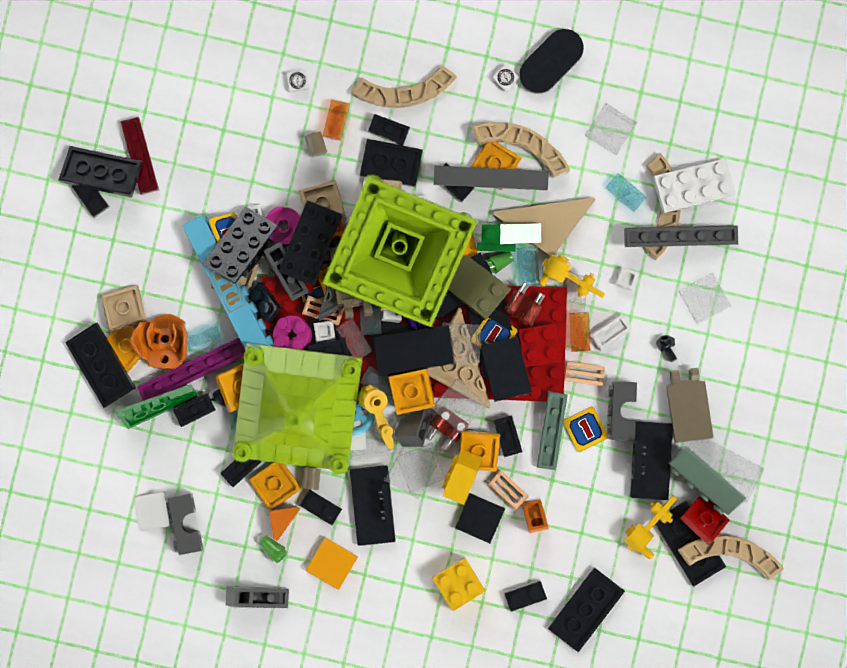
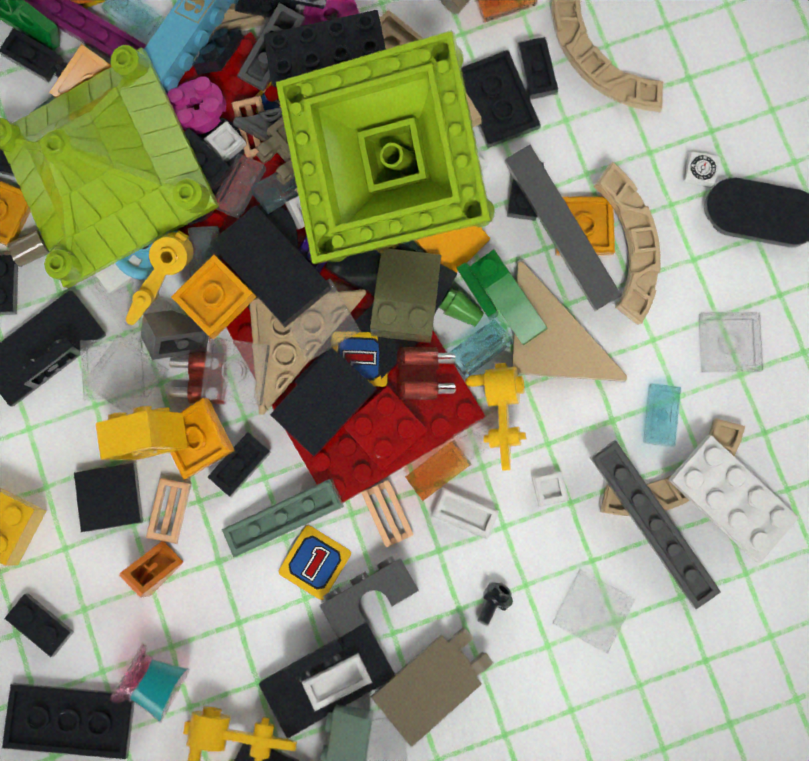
camera: 60 degrees right, 5 degrees down
none -> hat [110,643,190,724]
none -> white tile [302,653,372,711]

